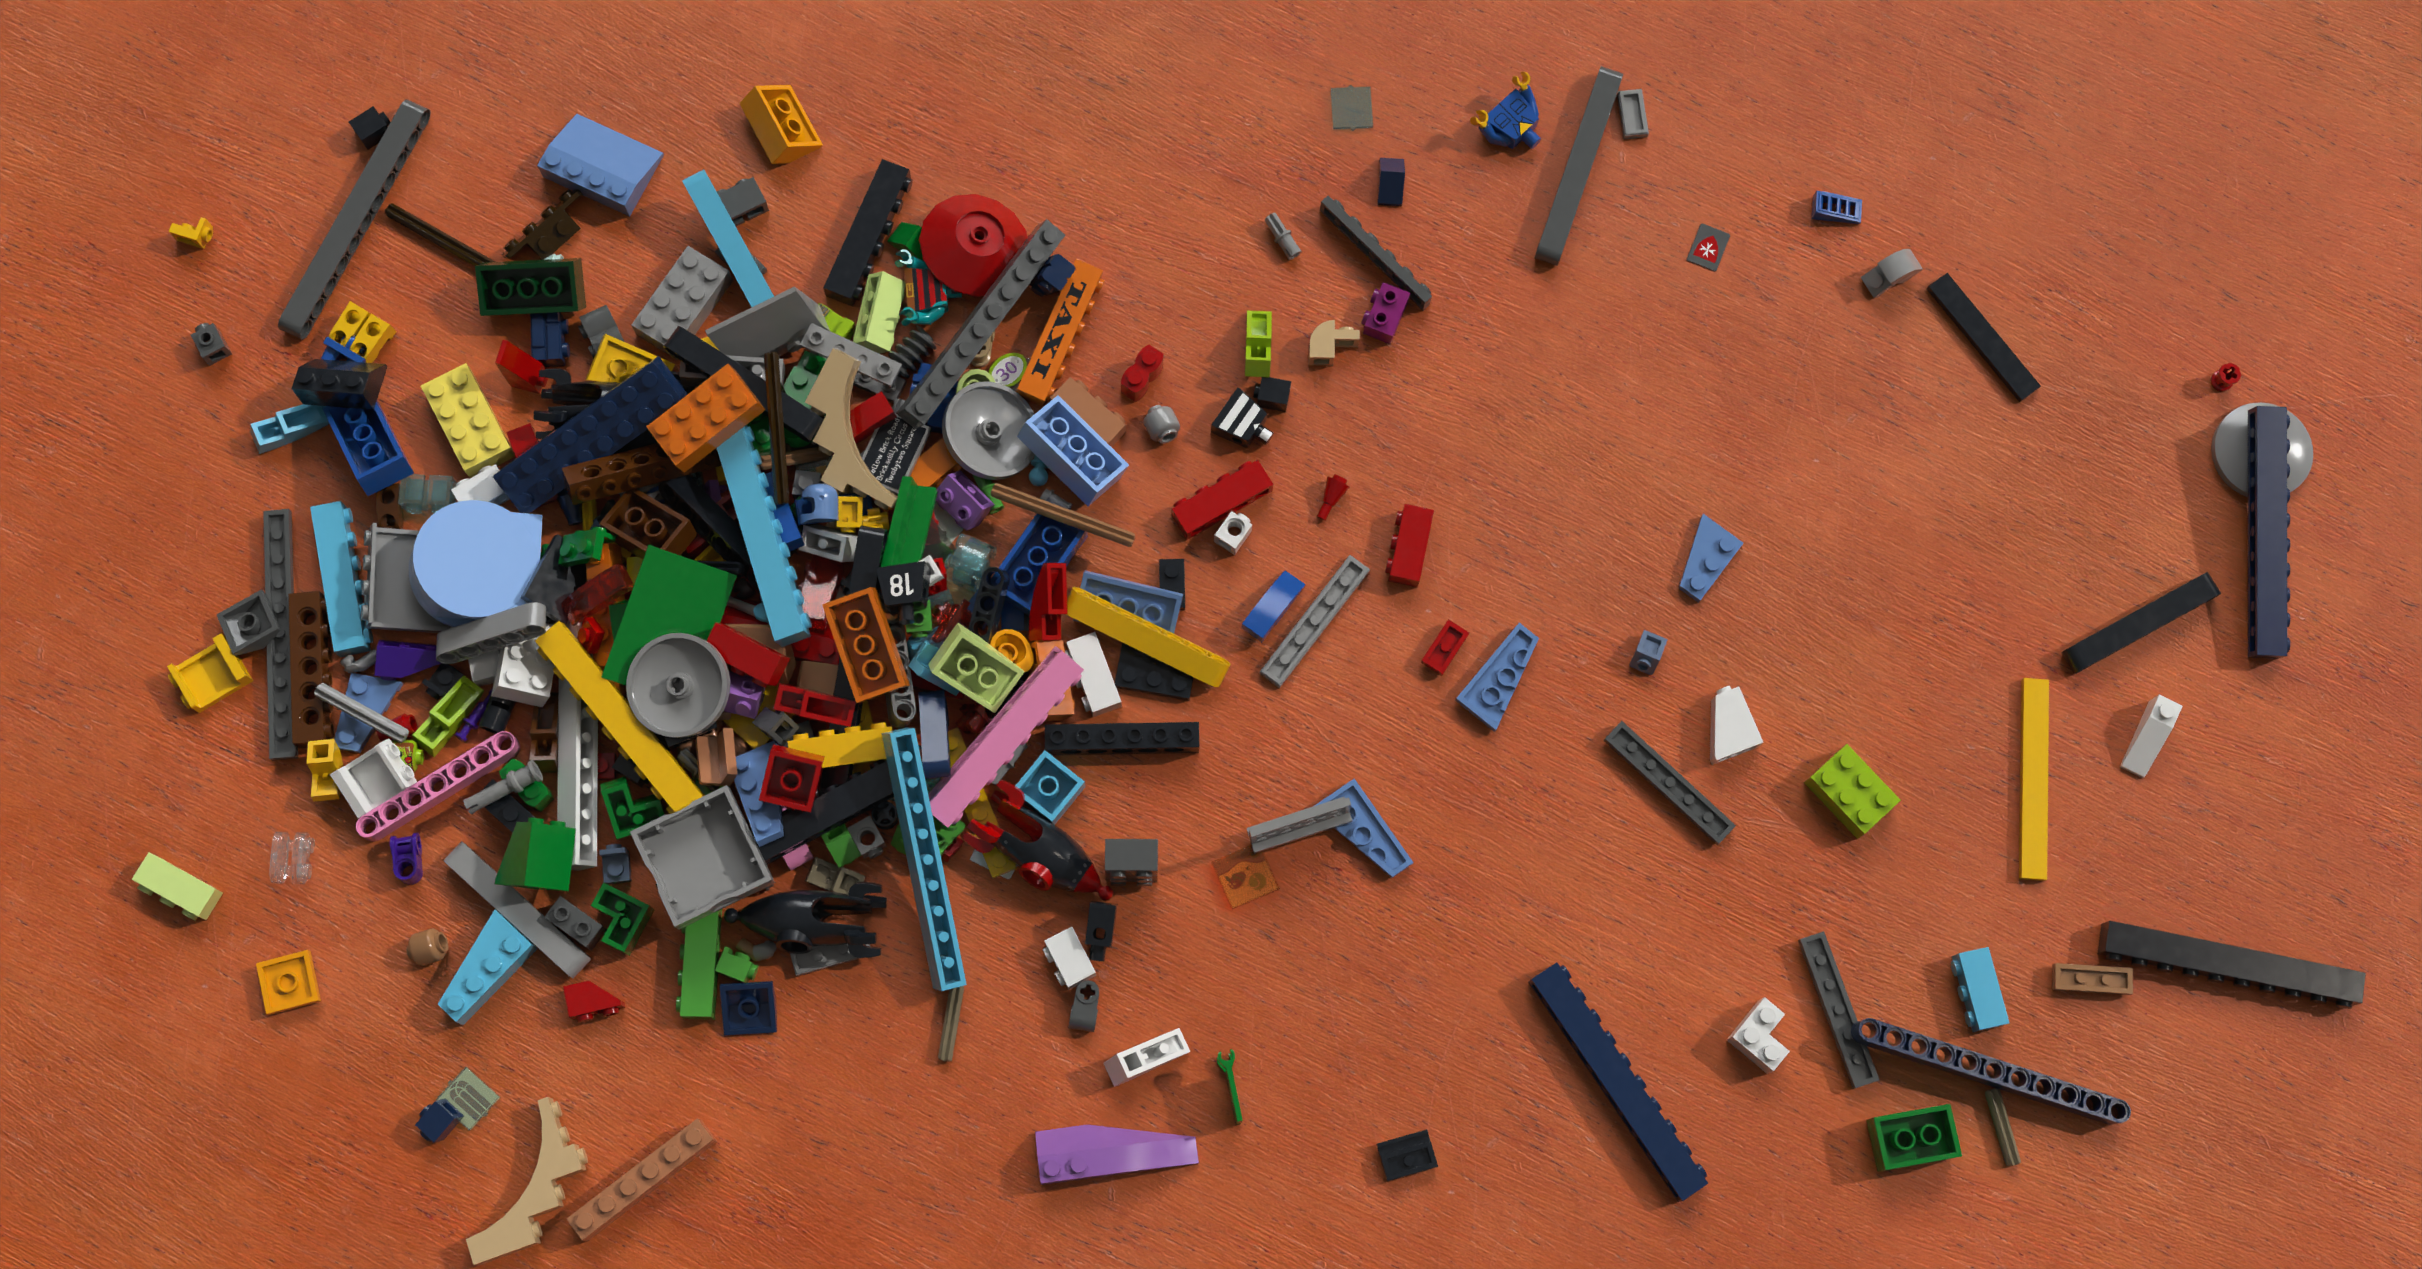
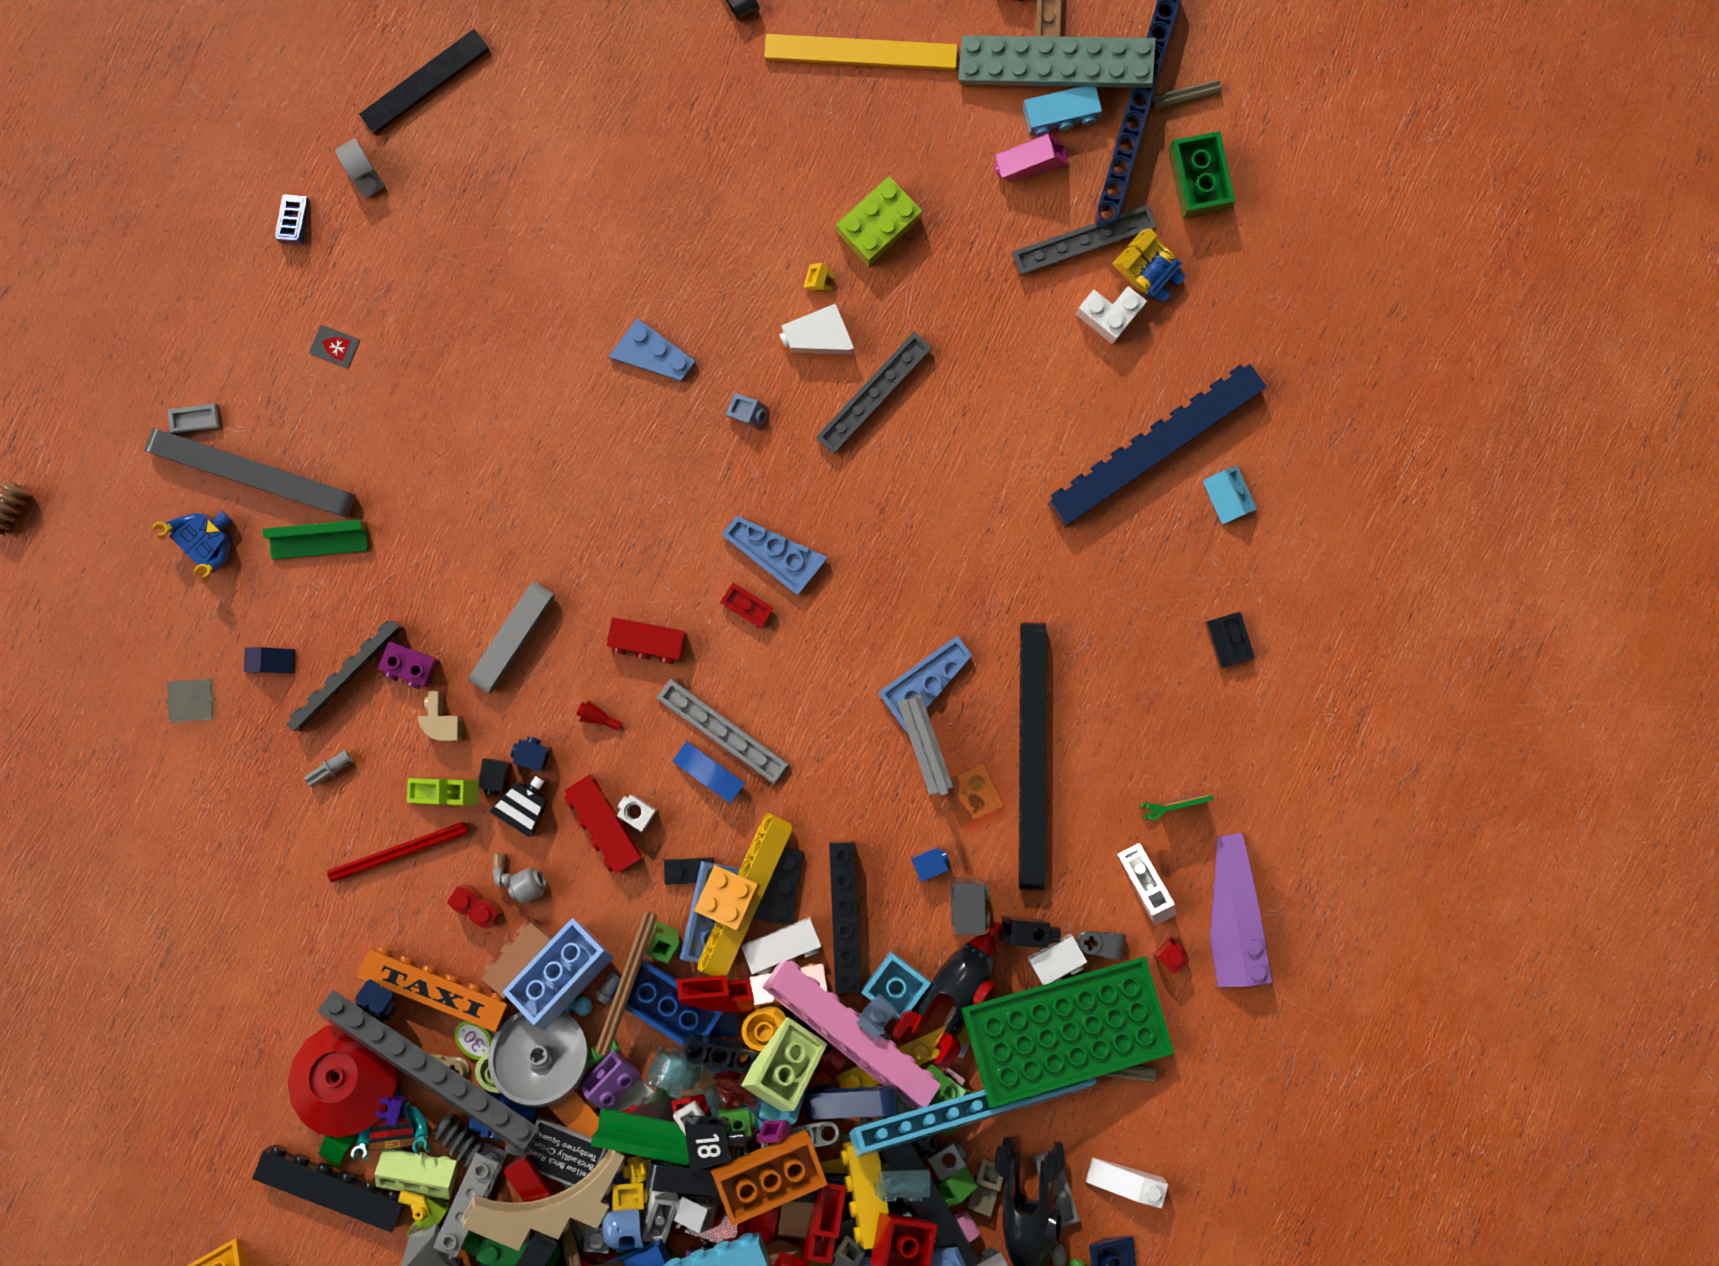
camera: 85 degrees left, 10 degrees up
none -> green panel [263,520,369,560]
none -> red axle [327,822,469,882]
none -> dark purple tile [376,1095,407,1126]
none -> yellow arm [398,1190,429,1221]
none -> light grey beam [468,581,555,694]
none -> arm [492,853,511,888]
none -> dark blue brick [511,736,551,771]
none -> bright green brick [645,921,681,964]
none -> light grey brick [674,1194,719,1233]
none -> light orange plate [694,865,761,932]
none -> magenta slope [756,1120,792,1143]
none -> yellow tile [803,263,835,291]
none -> sand blue bracket [857,994,897,1039]
none -> clear light blue bracket [874,1170,930,1202]
none -> blue brick [911,846,950,882]
none -> sand green plate [958,35,1156,88]
none -> green plate [961,956,1175,1108]
none -> slope [995,134,1069,182]
none -> black beam [1018,622,1046,890]
none -> white slope [1086,1157,1168,1209]
none -> hips [1112,228,1186,303]
none -> red brick [1153,937,1189,975]
none -> medium azure panel [1203,466,1257,524]

